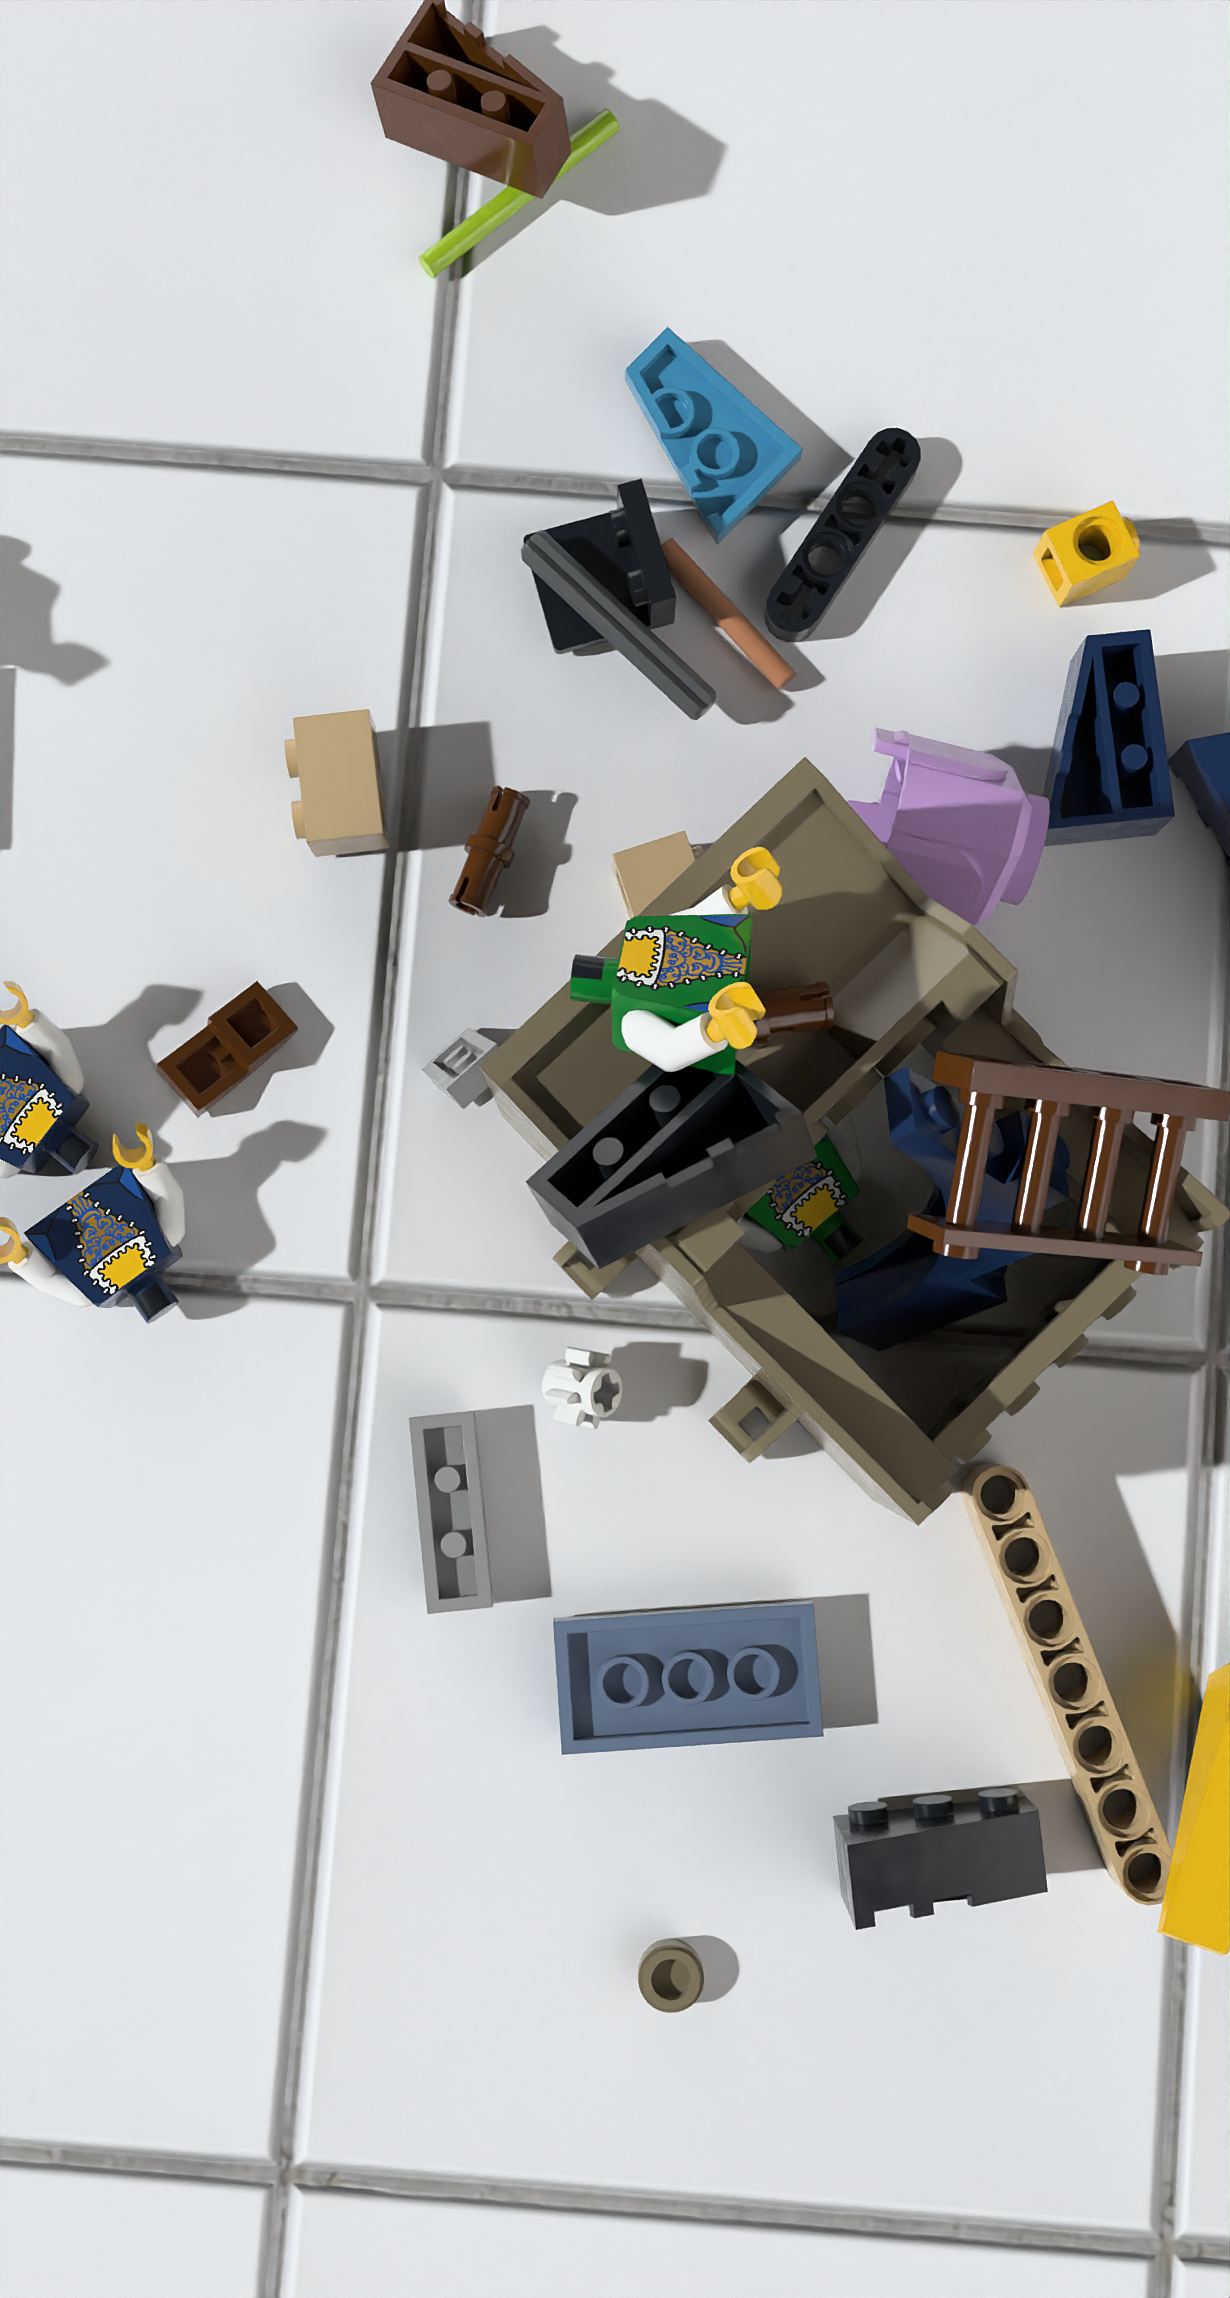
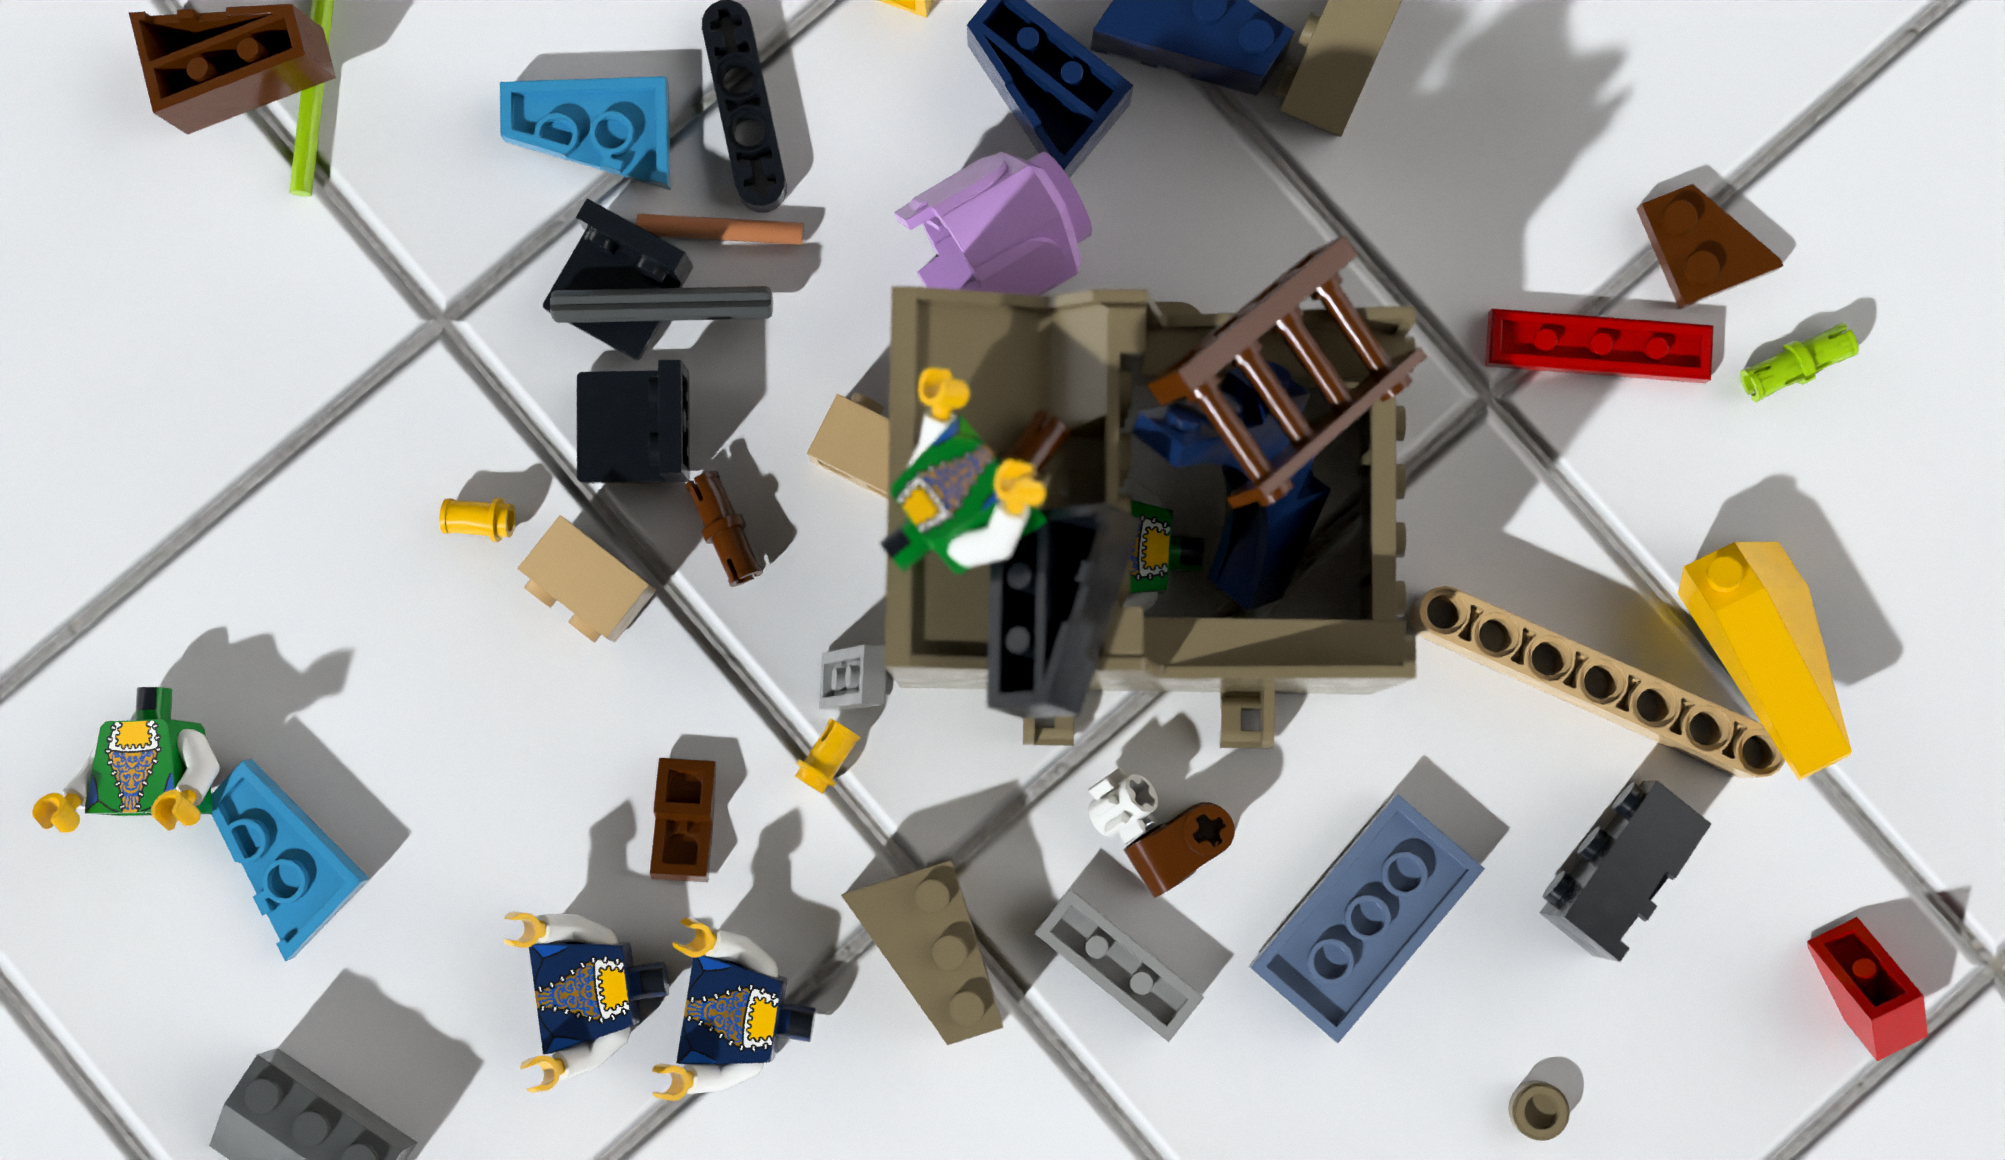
camera: 45 degrees left, 0 degrees up
none -> yellow pin [439,497,516,542]
none -> black bracket [577,360,690,484]
none -> yellow pin [795,718,861,794]
none -> dark tan wedge [841,859,1003,1045]
none -> reddish brown piece [1123,802,1235,898]
none -> red slope [1807,917,1928,1061]

